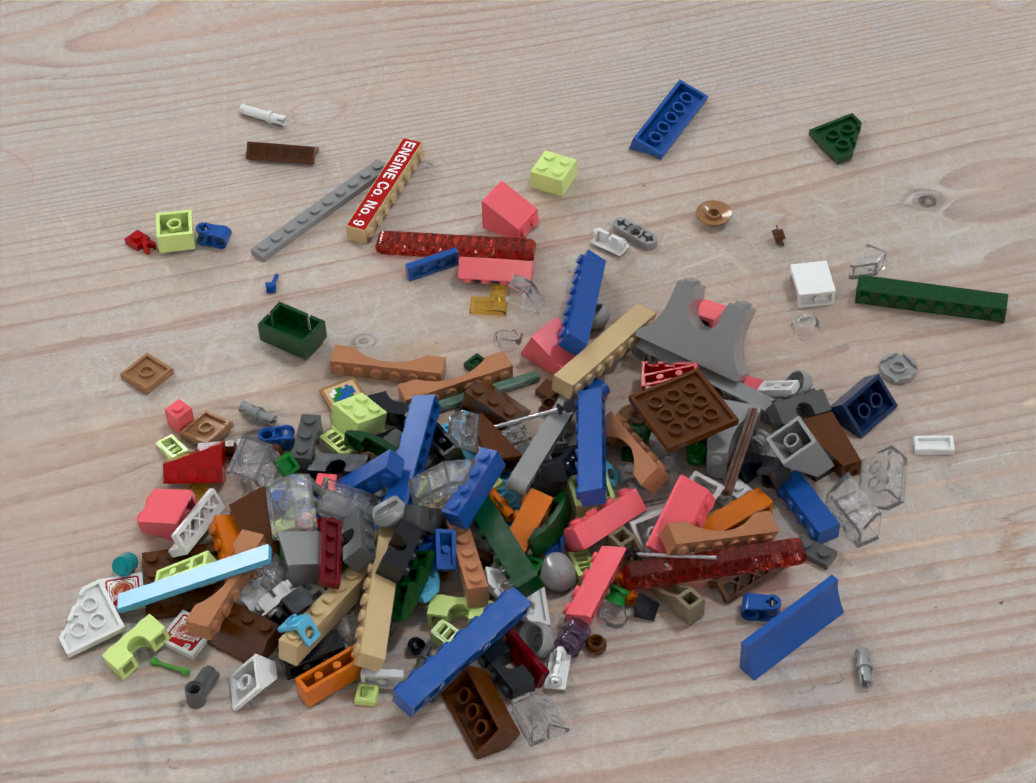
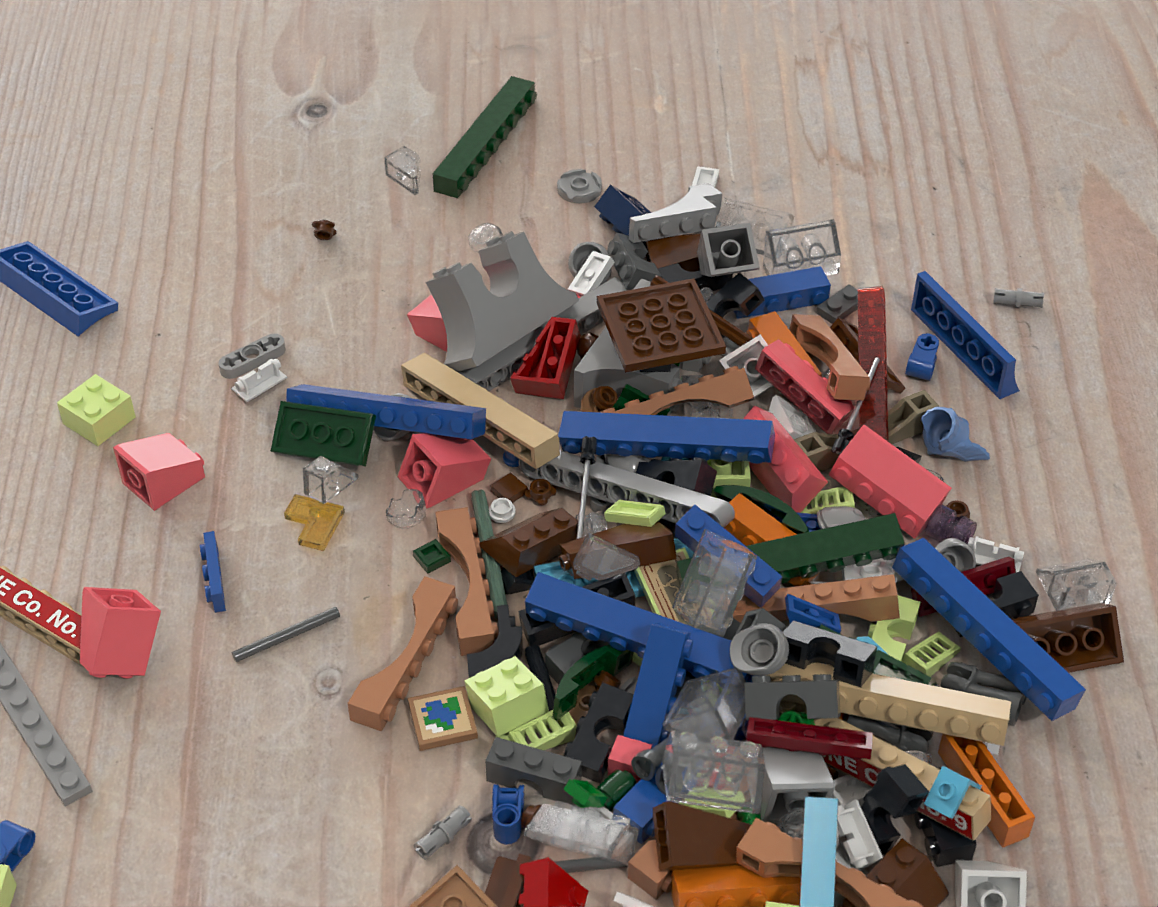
camera: 80 degrees left, 0 degrees up
dark green piece [258,301,327,360] -> none
blue hand [265,274,279,293] -> none
yellowish green tile [354,683,380,707] -> none
clear red beam [375,231,536,261] -> none
coral slope [458,256,536,287] -> none
medium nougat dish [696,200,732,226] -> none
white panel [789,261,836,308] -> none
dark green plate [809,113,862,165] -> none
none -> coral slope [80,587,161,678]
none -> dark grey bar [232,607,340,662]
none -> dark green tile [270,401,376,467]
none -> white plate [489,498,516,523]
none -> yellowish green tile [604,500,666,527]
none -> light grey arch [629,183,722,243]
none -> medium blue helmet [921,407,990,462]

